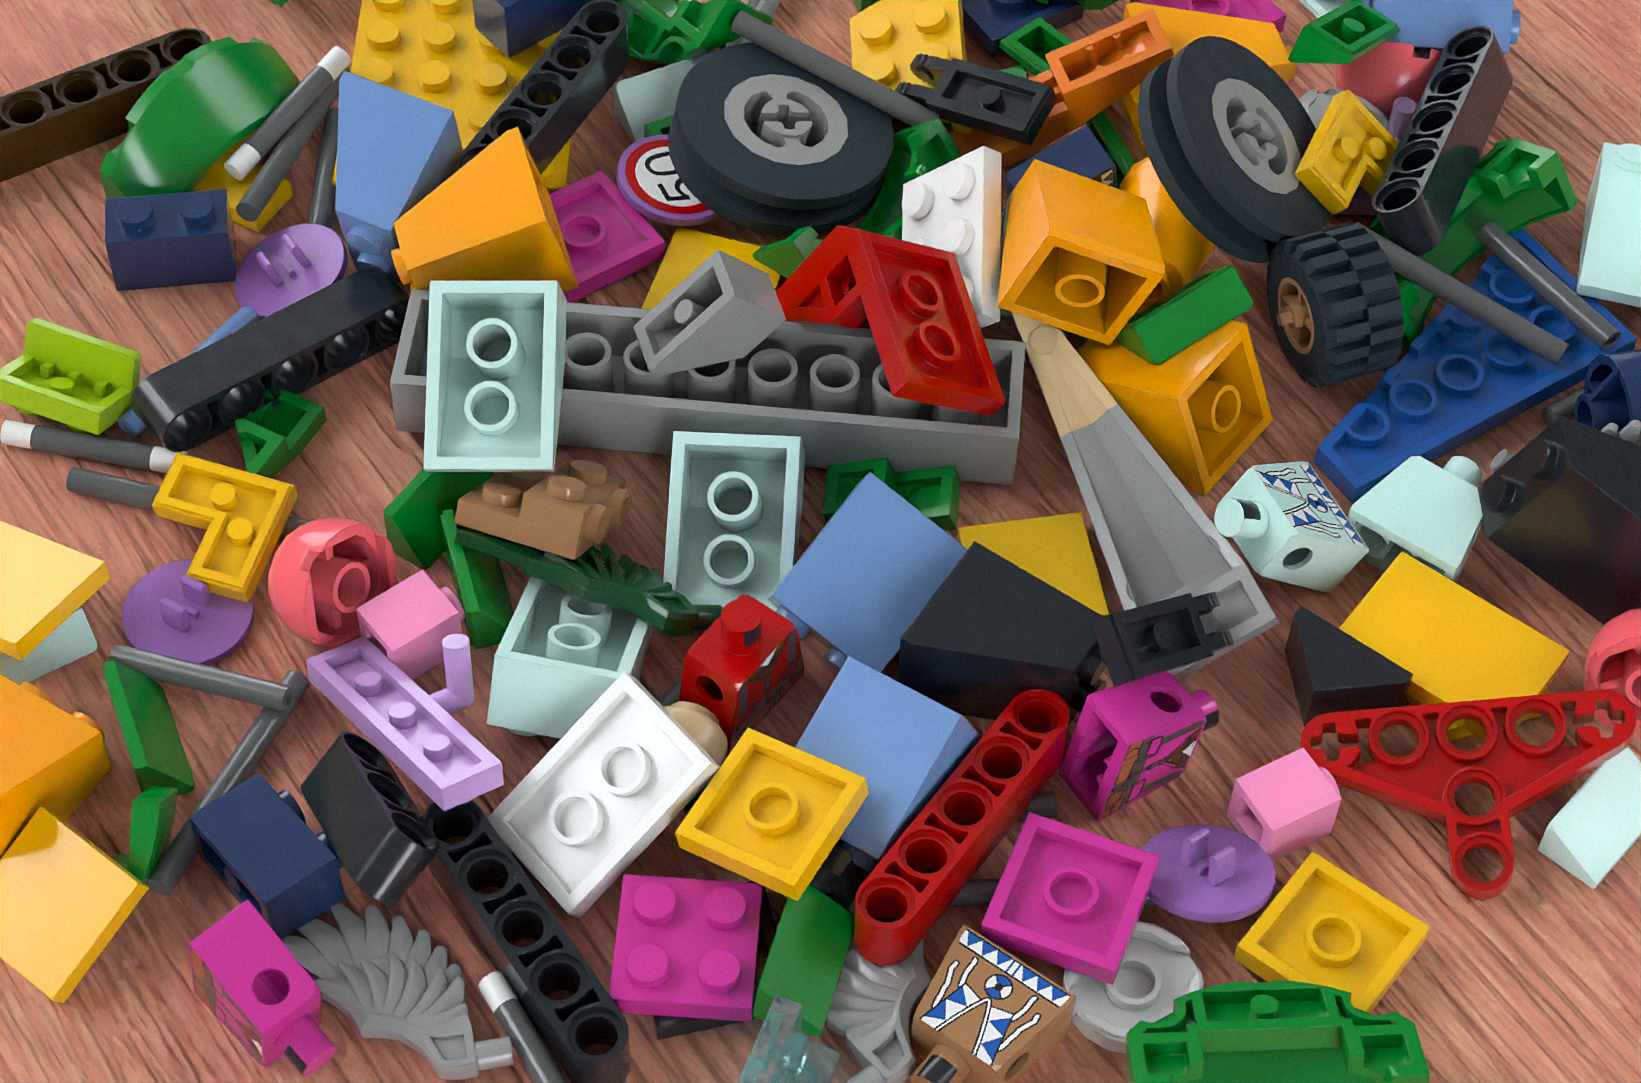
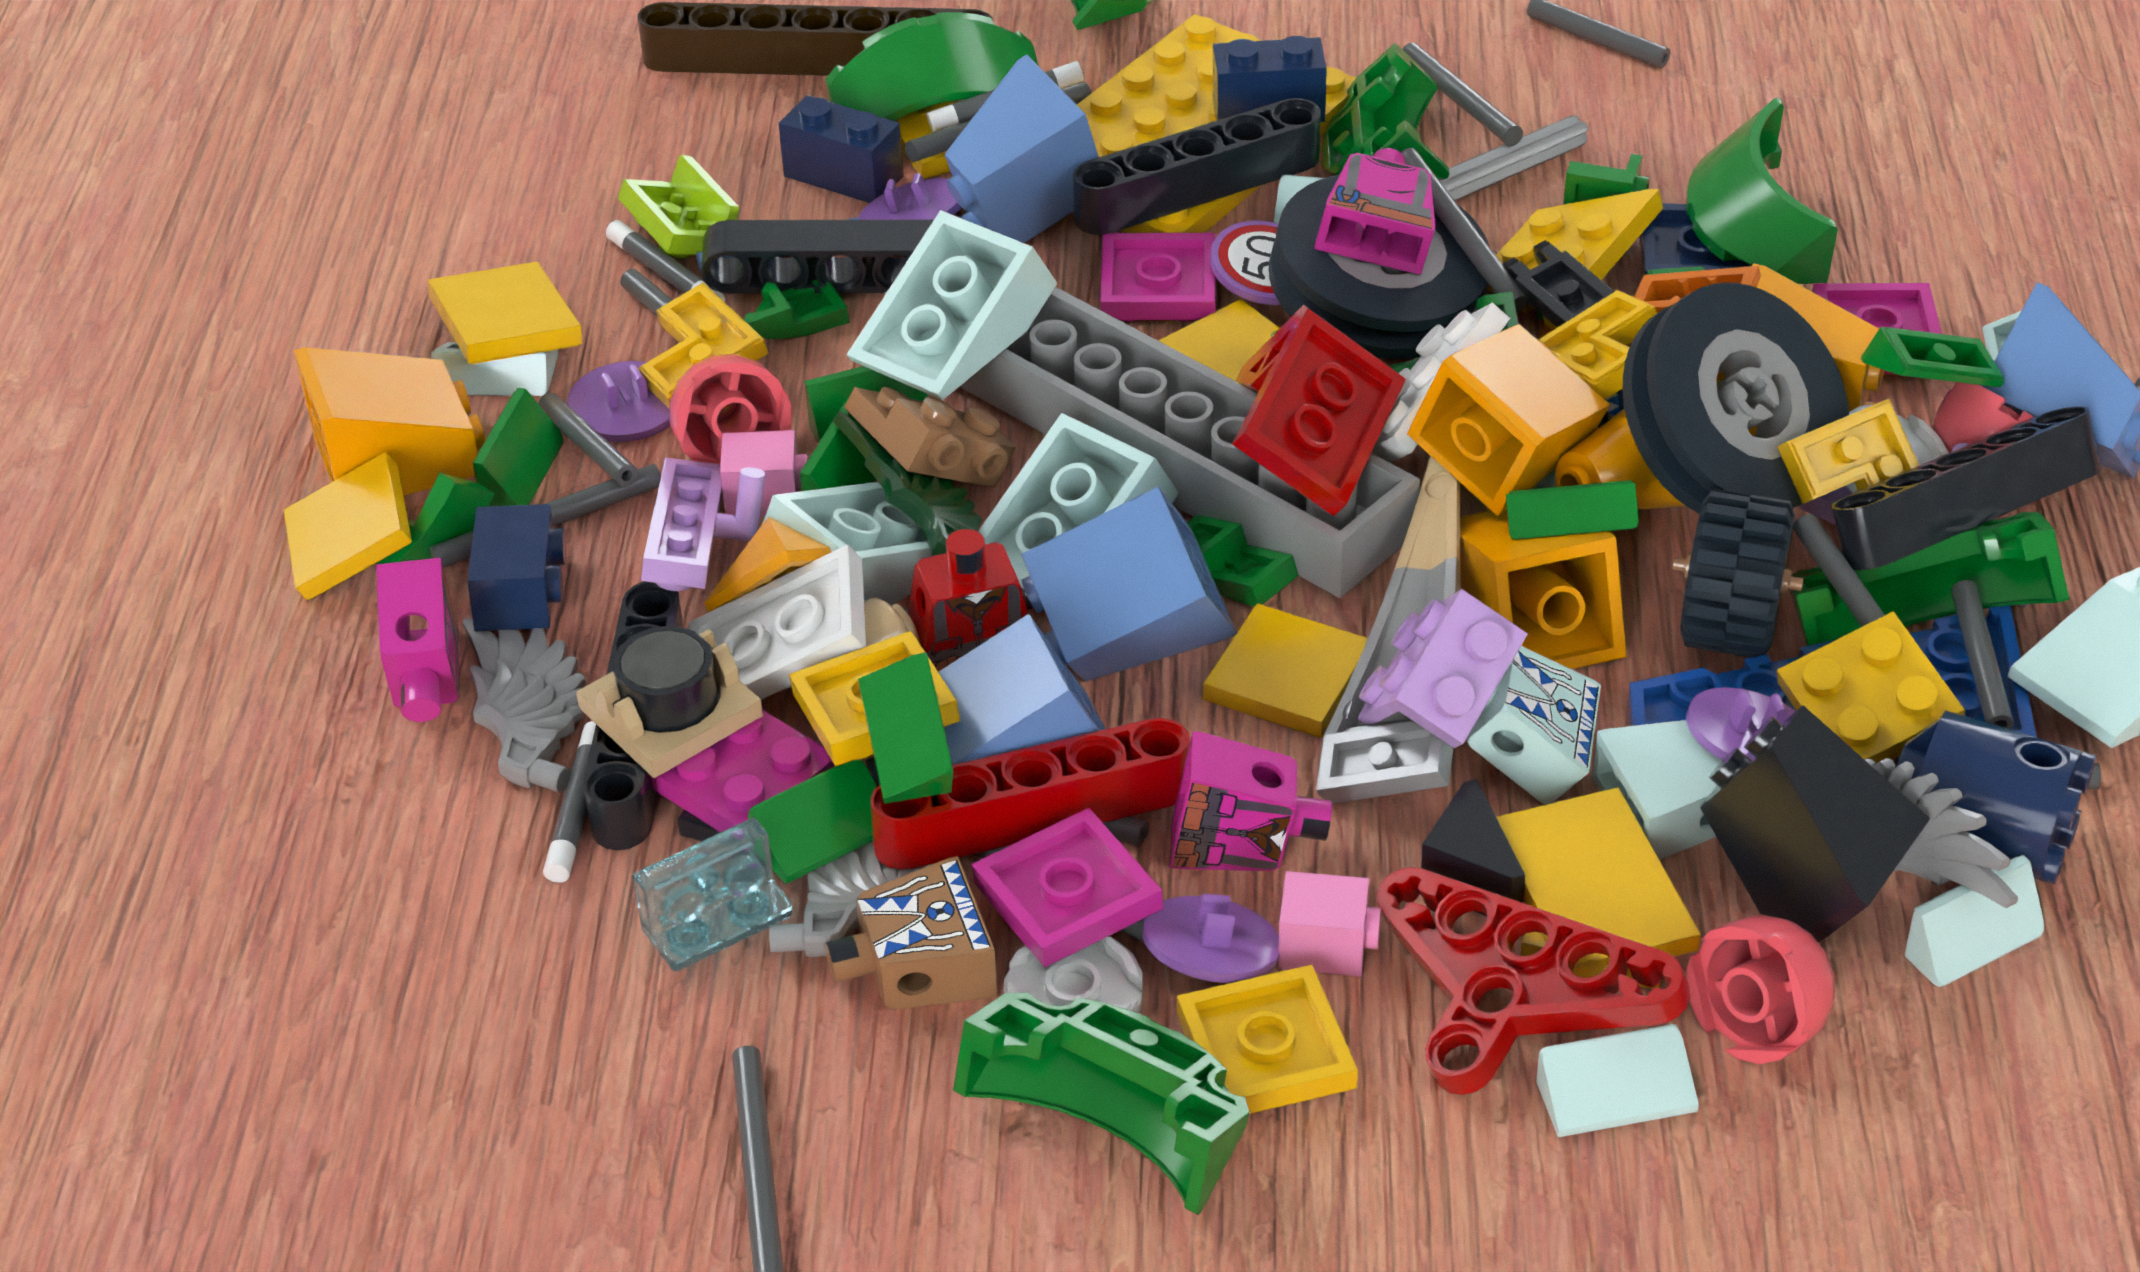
camera: 40 degrees right, 10 degrees down
black beam [300,731,440,905] -> none
light orange slope [391,127,578,293] -> none
light grey slope [633,249,786,376] -> none
black slope [898,541,1107,724] -> none
black hinge [1091,591,1234,687] -> none
none -> piece [576,626,763,778]
none -> light orange slope [704,517,831,613]
none -> green slope [858,652,953,804]
none -> dark pink torso [1314,148,1435,275]
none -> lavender bracket [1358,589,1528,748]
none -> yellow tile [1538,290,1657,399]
none -> medium lavender piece [1686,687,1796,760]
none -> yellow plate [1777,611,1965,764]

